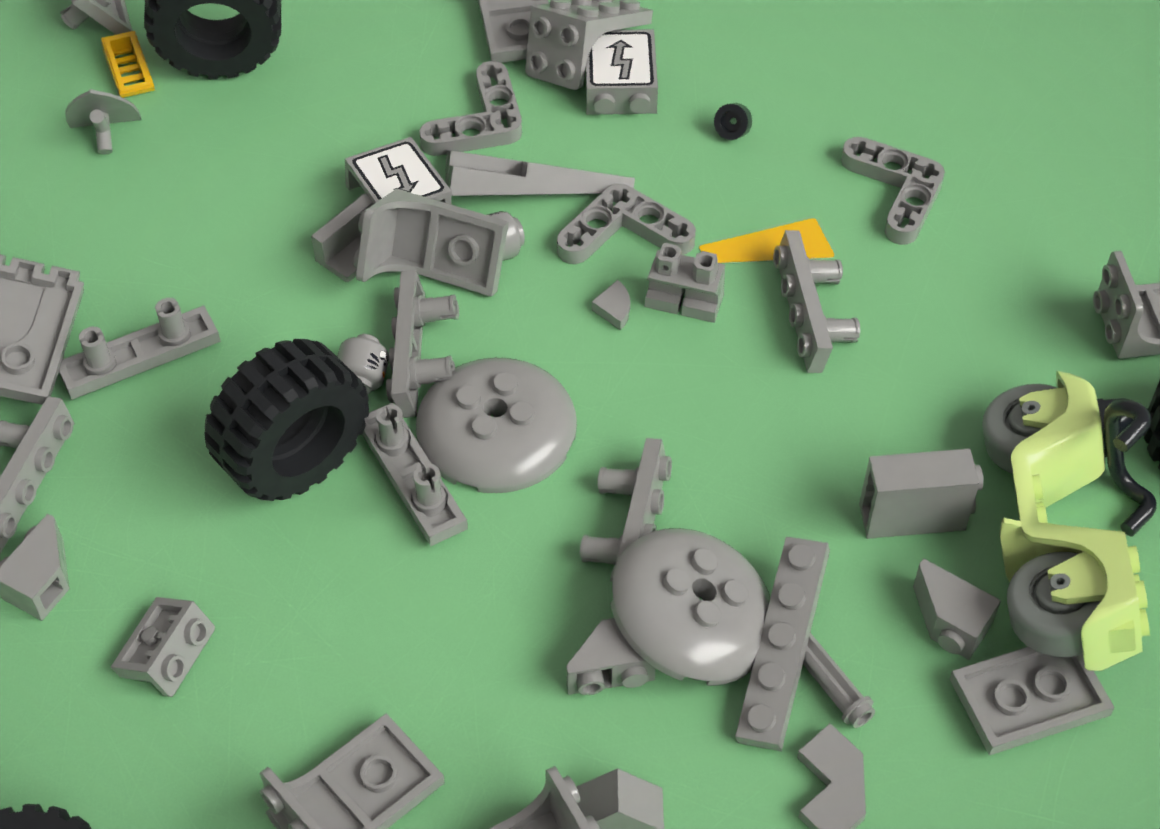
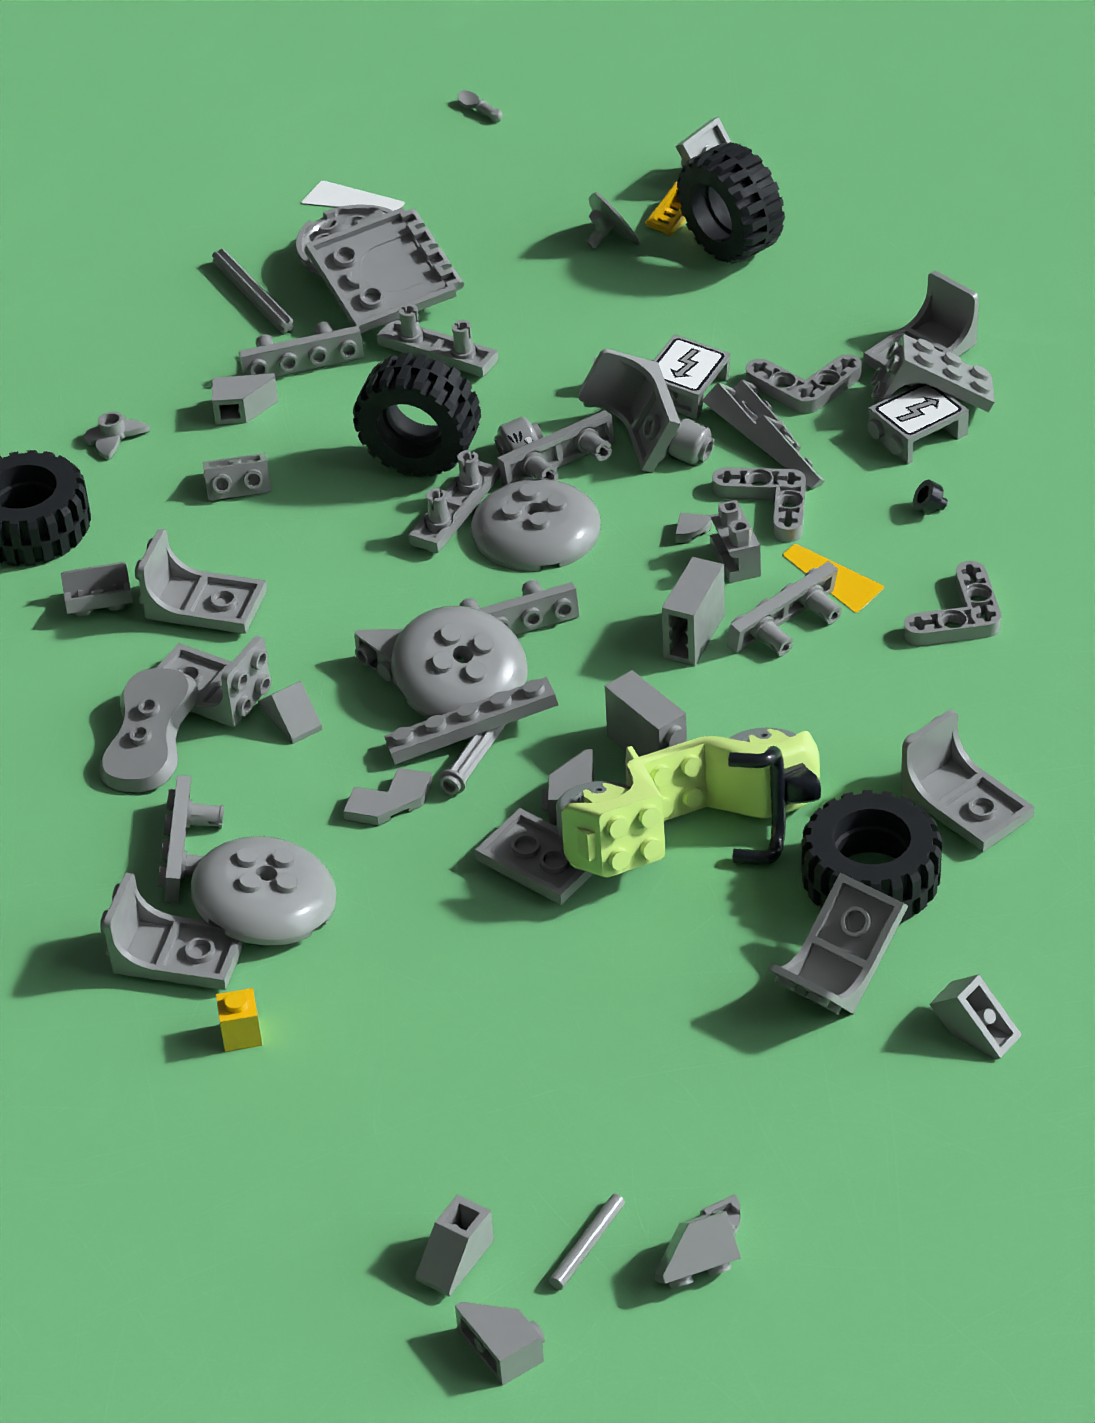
camera: 60 degrees right, 10 degrees down
none -> light grey brick [662,557,725,666]

